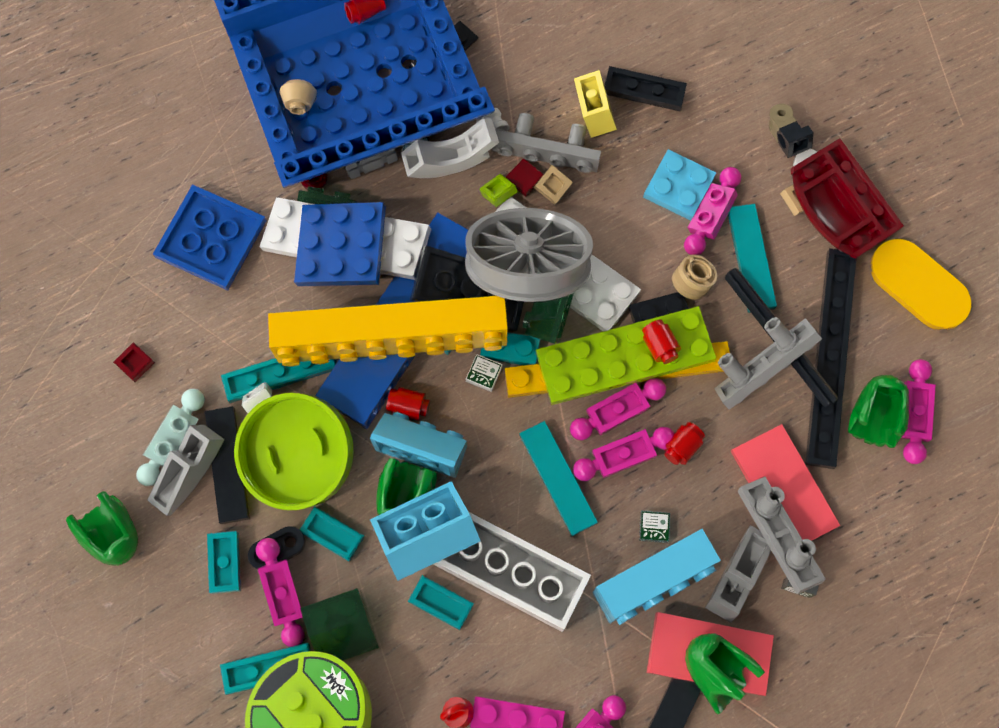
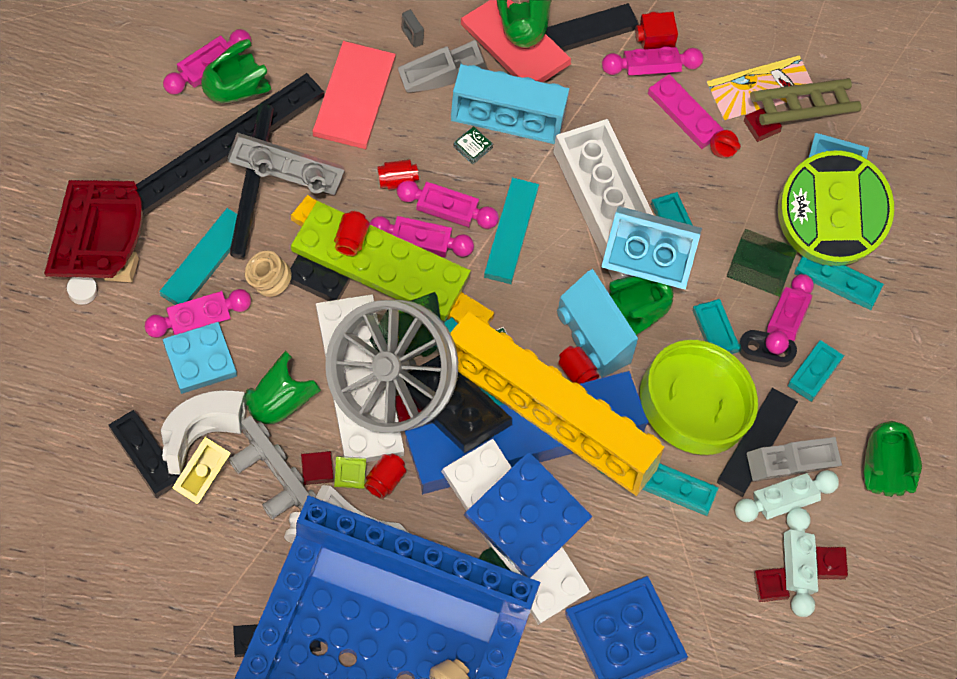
camera: 145 degrees left, 10 degrees down
white tile [242,383,272,413] -> none
tan plate [534,165,573,205] -> none
light grey plate [737,477,826,594] -> none
black leg [769,104,814,158] -> none
yellow tile [870,239,971,330] -> none
none -> white arch [161,390,247,475]
none -> green hair [244,351,321,424]
none -> red brick [364,453,407,499]
none -> light aqua plate [784,508,818,617]
none -> dark red plate [816,547,848,580]

